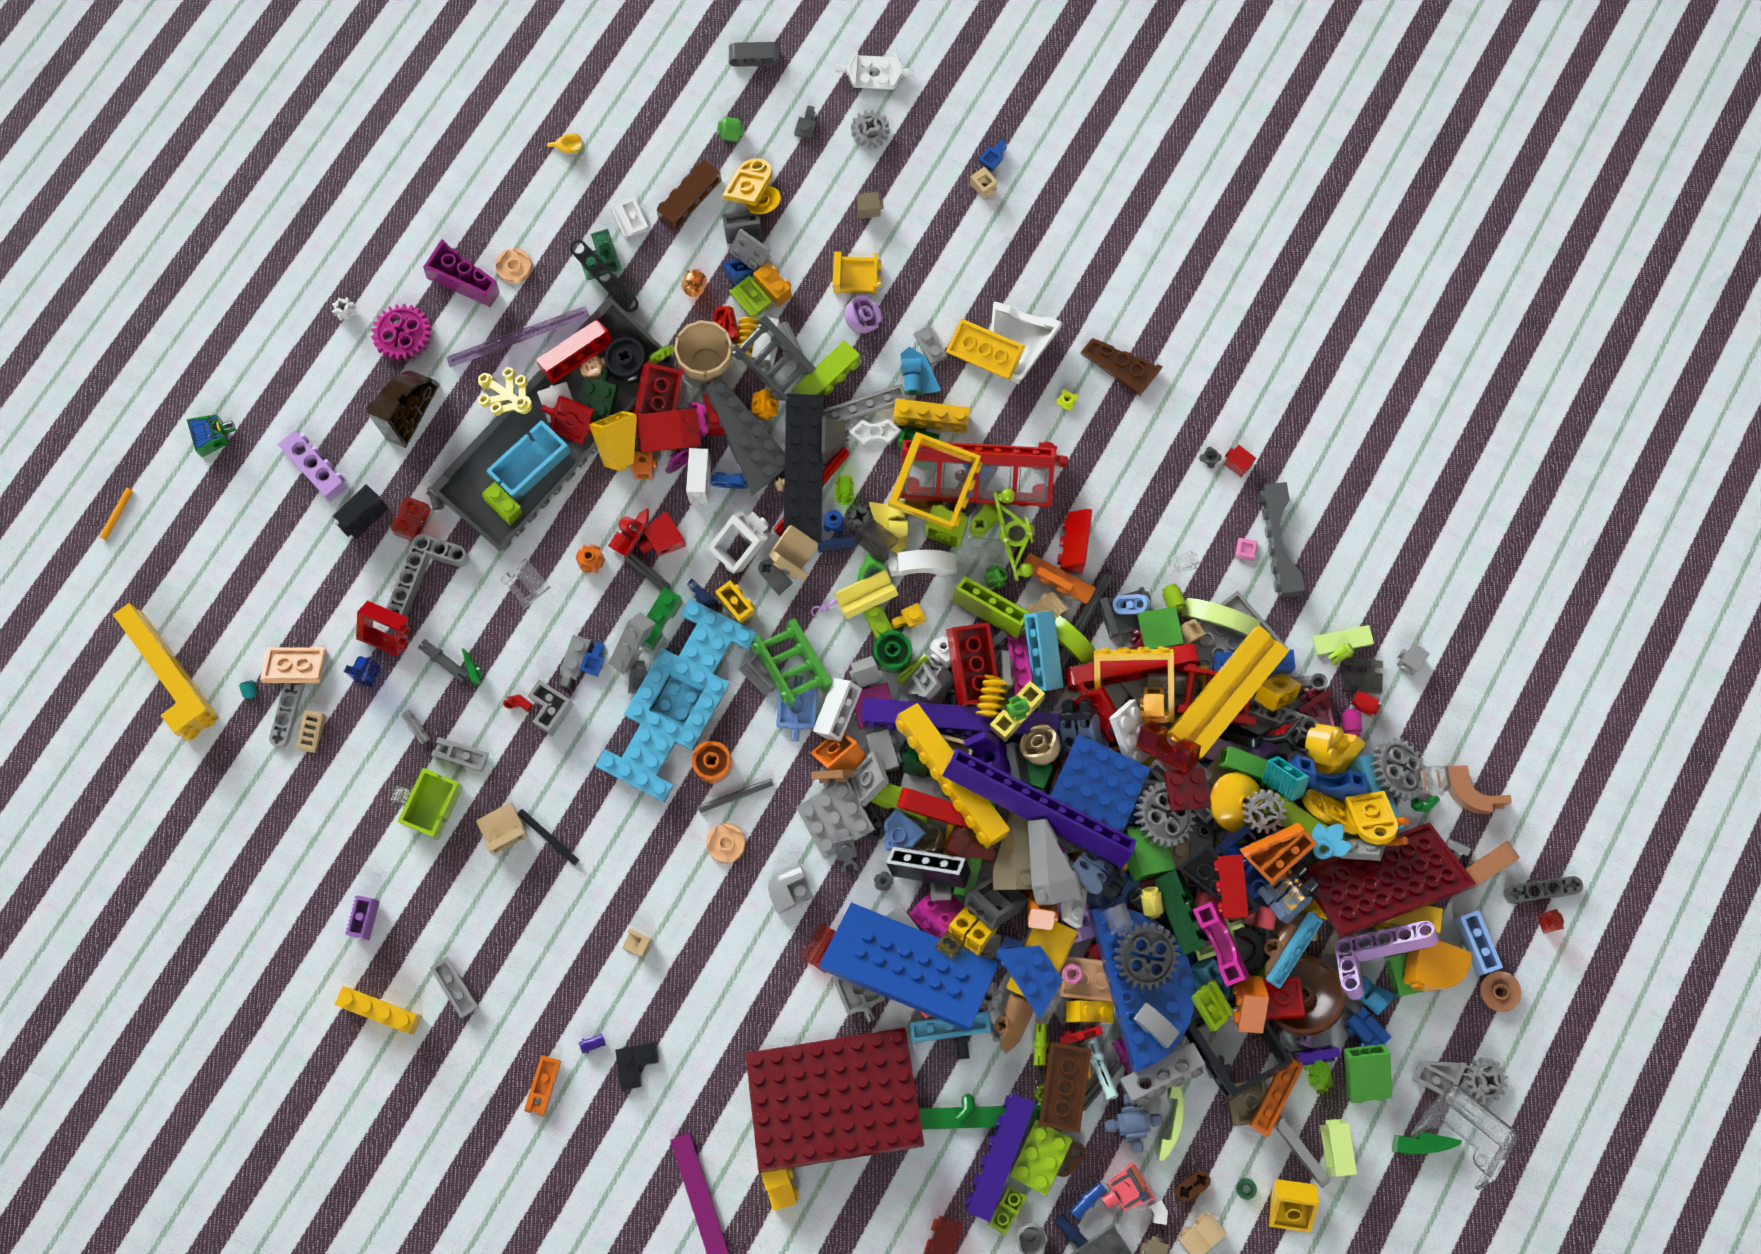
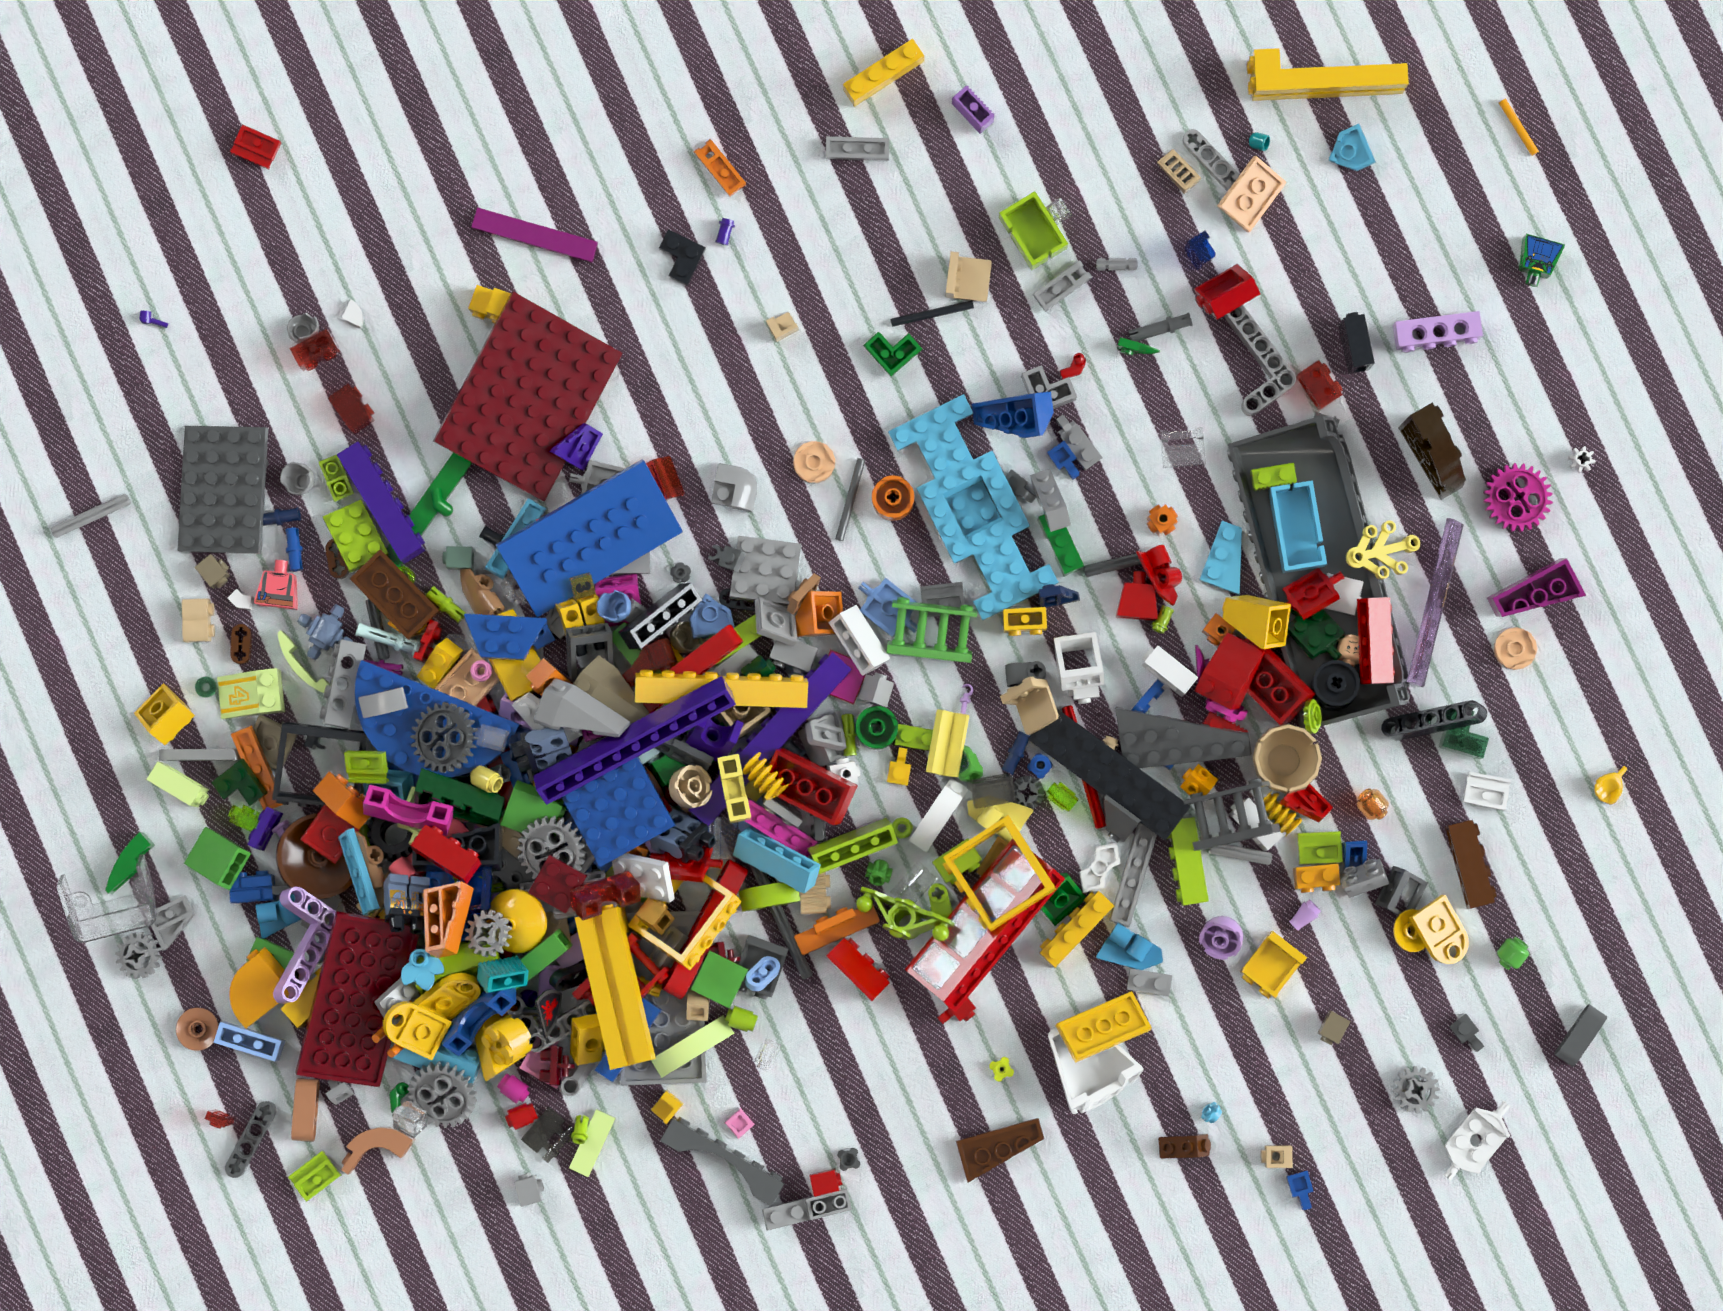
camera: 130 degrees right, 10 degrees up
bright green gear [1006,695,1030,721] -> none
none -> dark green plate [211,758,268,806]
none -> yellowish green slope [217,668,285,719]
none -> lime plate [288,1150,341,1202]
none -> sand green brick [442,546,474,570]
none -> dark purple wing [550,423,603,471]
none -> medium blue hair [597,590,631,623]
none -> yellow panel [651,1090,683,1124]
none -> light grey slope [762,1189,852,1231]
none -> green brick [863,332,923,377]
none -> lime plate [892,817,913,839]
none -> blue wedge [971,392,1054,438]
none -> lime pin [1152,605,1174,634]
none -> reddish brown bracket [1158,1134,1211,1159]
none -> medium azure wing [1199,521,1242,595]
none -> medium azure plate [1201,1102,1222,1123]
none -> lavender cone [1289,899,1321,931]
none -> medium azure plate [1329,124,1376,171]

